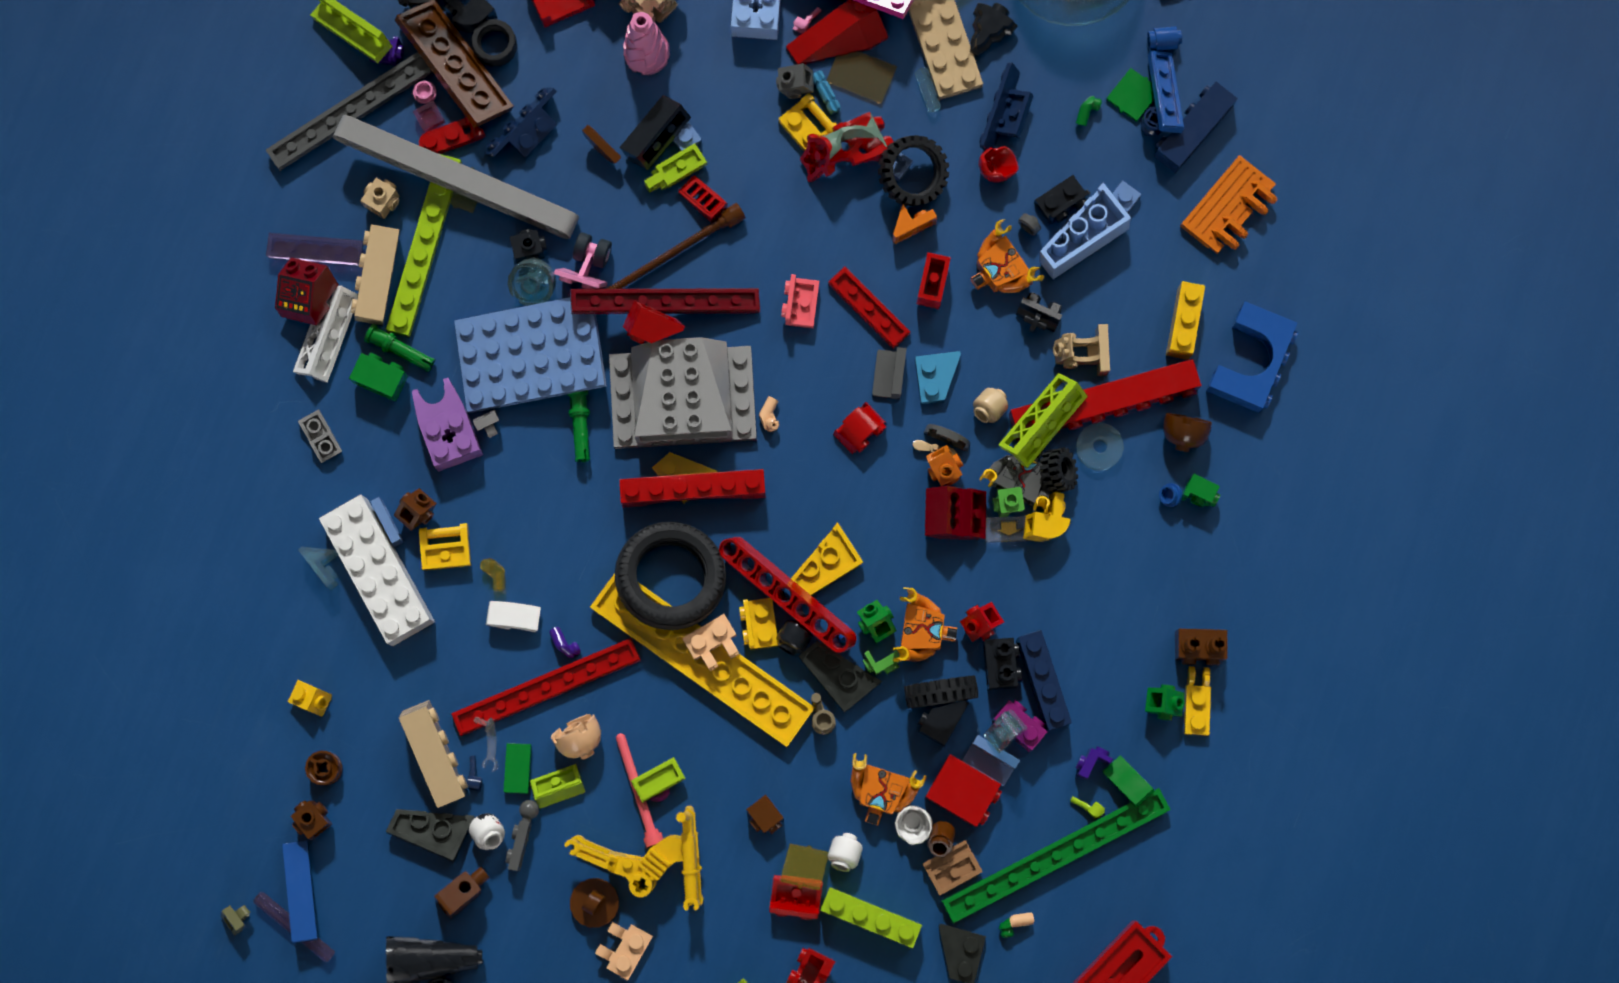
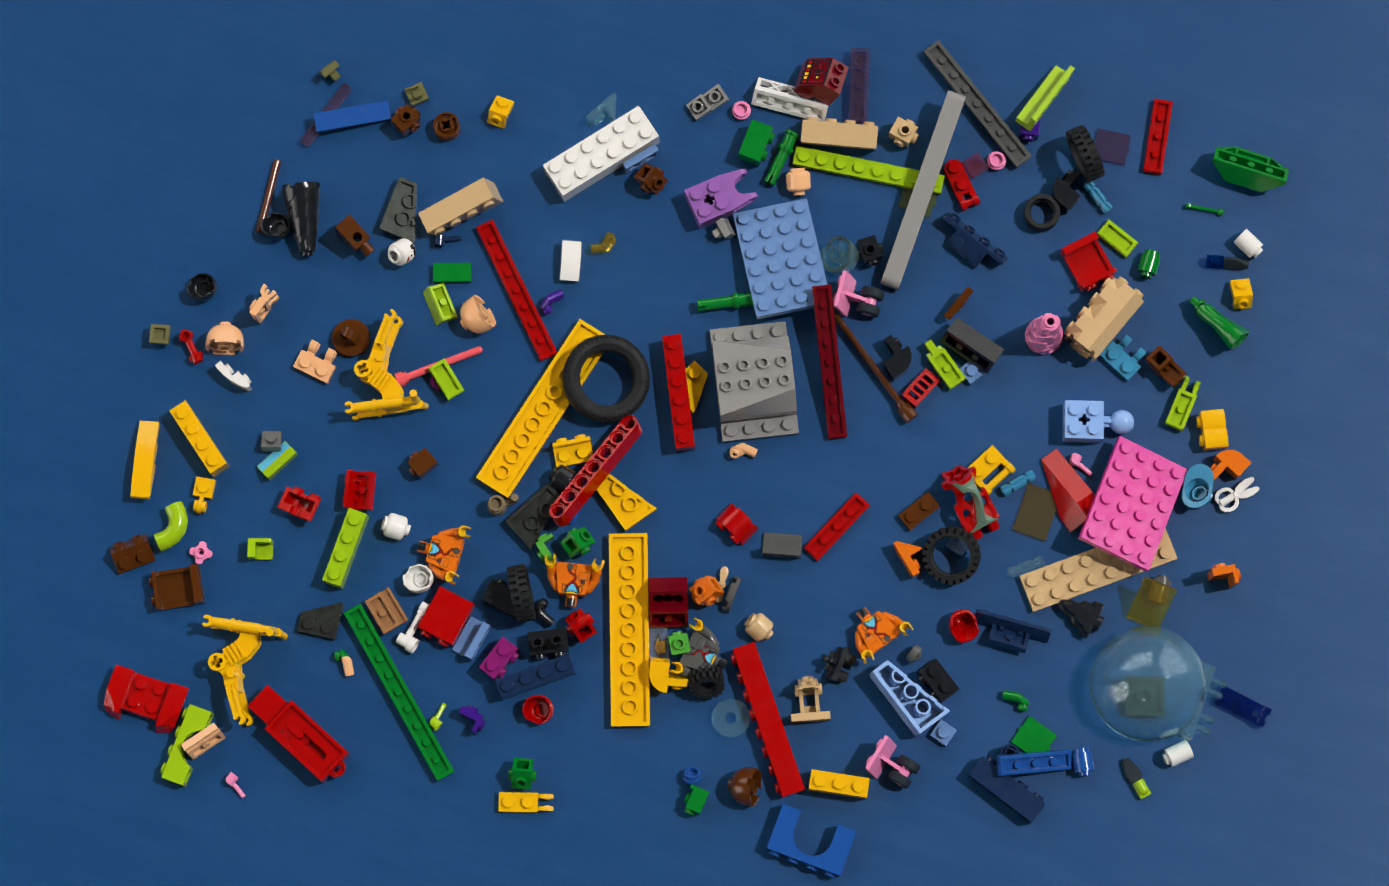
camera: 90 degrees right, 0 degrees up
reddish brown plate [395,0,514,128] -> none
yellow plate [419,523,471,571] -> none
clear piece [474,717,499,772] -> none
dark grey plate [505,800,539,872] -> none
red slope [623,301,685,344] -> none
light nougat plate [682,614,739,671] -> none
dark grey brick [776,63,814,99] -> none
clear yellow piece [780,843,828,890] -> none
coral bracket [781,274,819,329] -> none
dark azure wing [915,351,961,404] -> none
red brick [916,252,951,309] -> none
reddish brown brick [928,821,955,857] -> none
clear light blue slope [984,710,1028,753] -> none
lime fence [998,373,1088,468] -> none
green tile [1102,755,1154,808] -> none
reddish brown brick [1175,628,1228,665] -> none
orange hinge [1180,155,1277,254] -> none
none -> white brick [396,602,429,654]
none -> olive tile [404,82,429,107]
none -> red hair [522,695,554,724]
none -> black arm [535,598,555,628]
none -> yellow plate [609,533,650,727]
none -> bright pink plate [732,101,751,120]
none -> light nougat head [786,168,811,195]
none -> bright pink plate [865,735,920,789]
none -> black brick [882,335,912,382]
none -> reddish brown plate [898,492,940,531]

